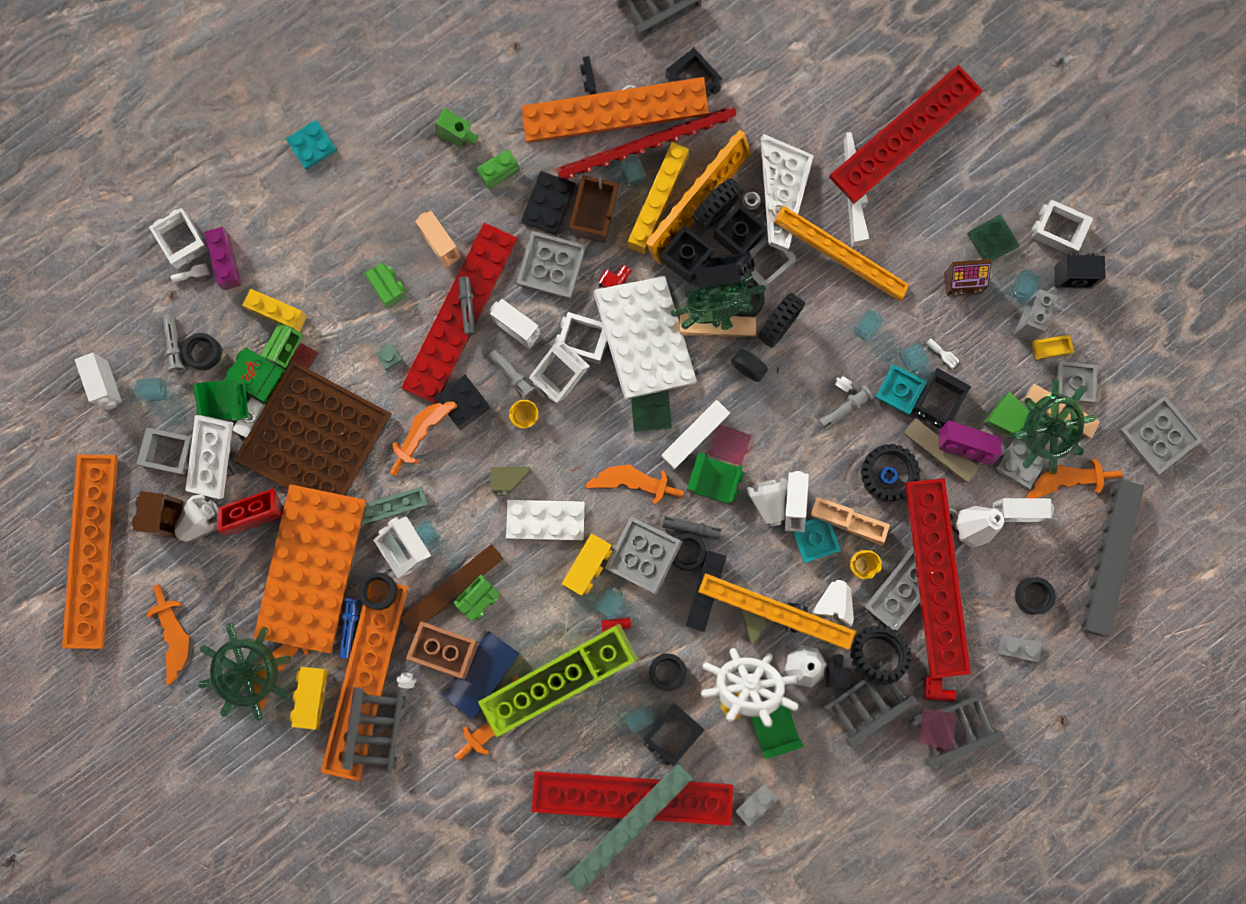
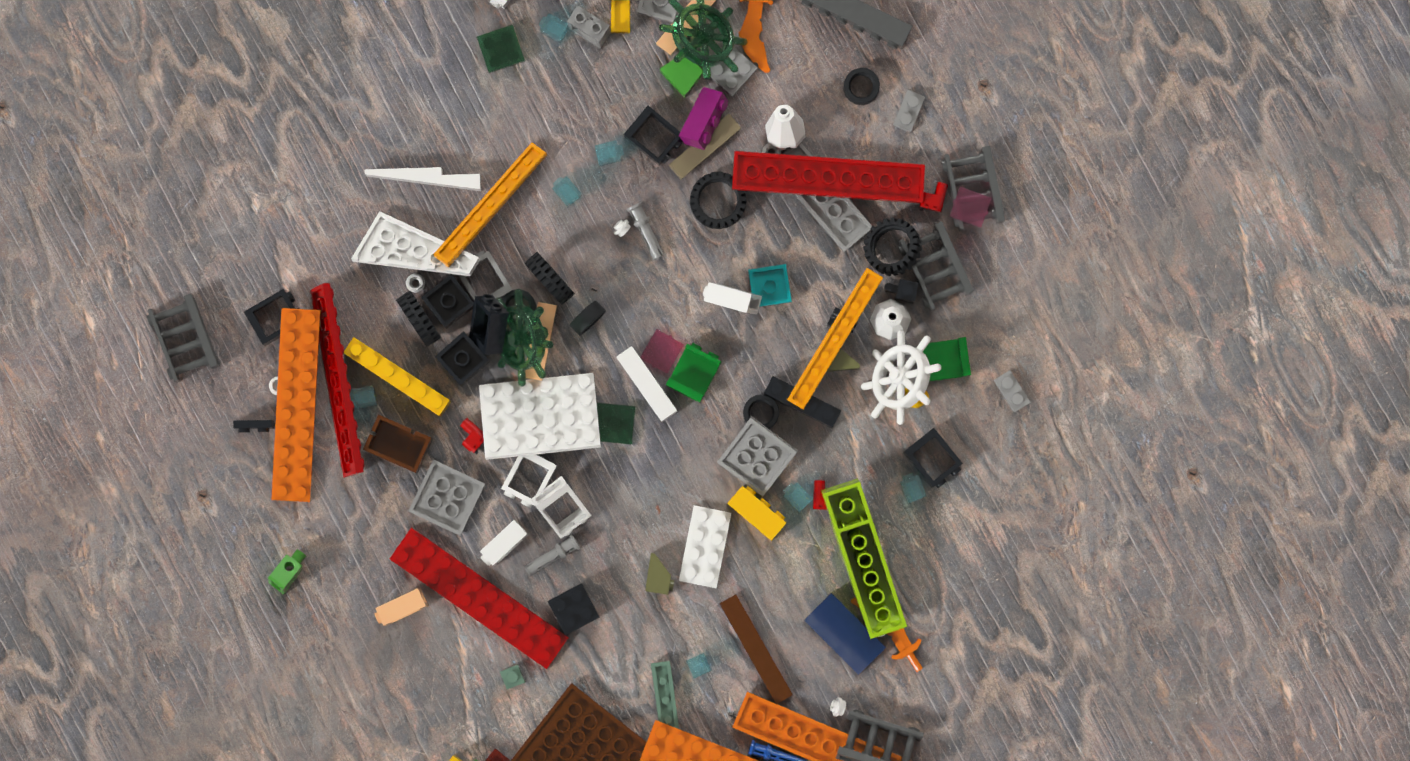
camera: 80 degrees left, 5 degrees up
teal plate [285,120,337,170] -> none
black tyre [358,572,398,610] -> none
bright green brick [365,262,406,309] -> none
white window [374,517,431,579] -> none
orange sword [389,402,457,476] -> none
nougat brick [406,621,479,681] -> none
bright green brick [453,575,500,622] -> none
dark grey pin [458,277,476,335] -> none
bright green brick [476,149,519,190] -> none
yellow hair [509,400,538,429] -> none
black plate [521,171,575,235] -> none
red plate [531,771,733,826] -> none
sand green plate [566,763,693,893] -> none
orange sword [586,464,684,505] -> none
light orange plate [646,130,751,264] -> none
black tyre [649,653,687,691] -> none
dark grey pin [662,516,721,540] -> none
white cone [747,478,788,526] -> none
light nougat slope [810,497,890,546] -> none
white cone [812,580,854,628] -> none
red plate [829,64,983,204] -> none
yellow hair [850,550,882,579] -> none
teal plate [875,364,927,416] -> none
blue bush [879,467,898,485] -> none
white piece [926,338,960,370] -> none
reddish brown slope [944,259,992,296] -> none
white window [993,498,1054,522] -> none

